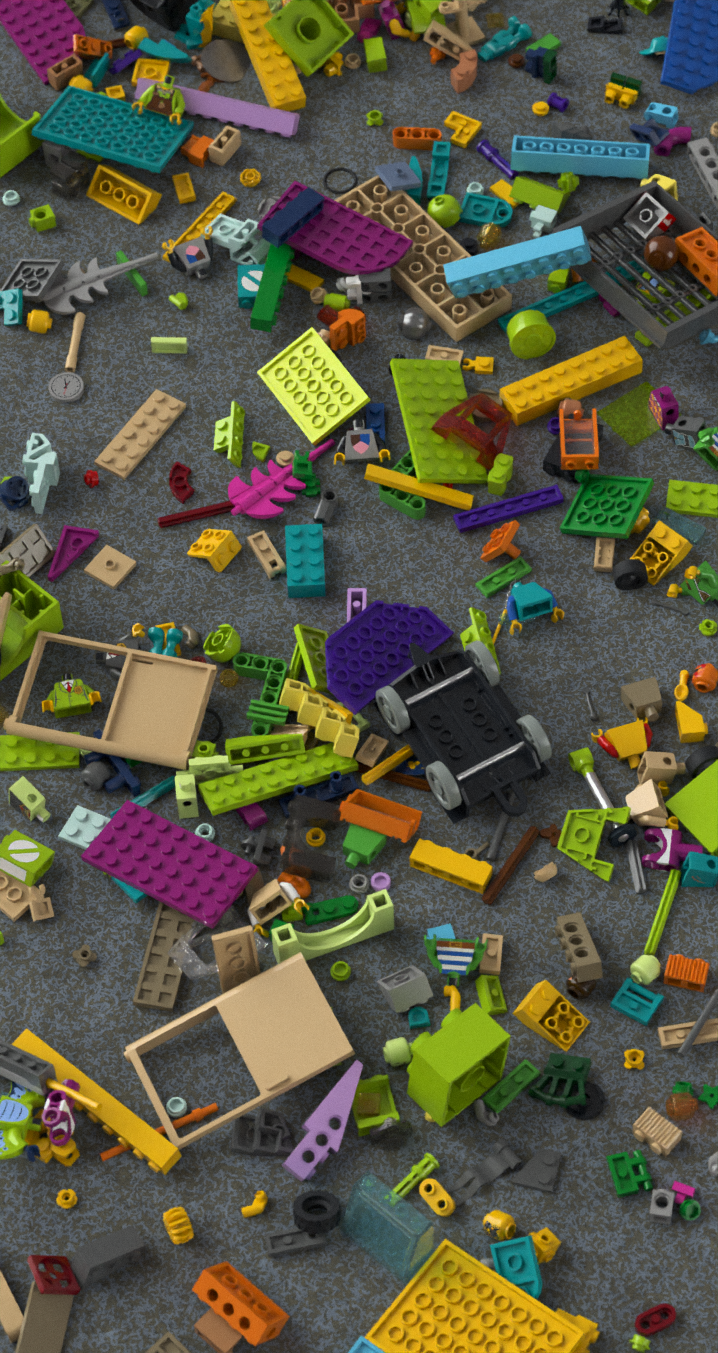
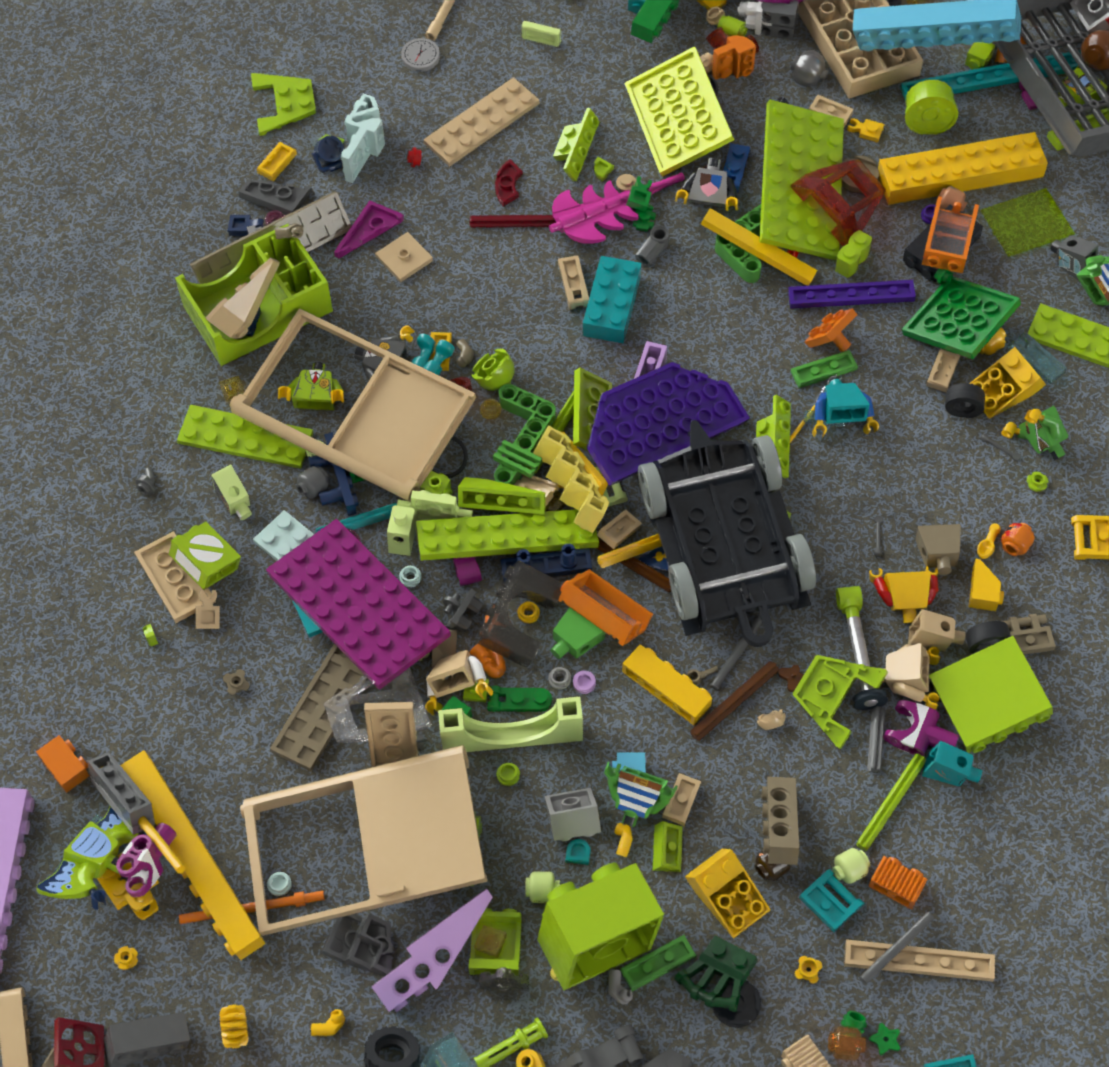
camera: 15 degrees right, 5 degrees up
yellow bracket [187,529,242,572] -> none
magenta torso [648,386,679,431] -> none

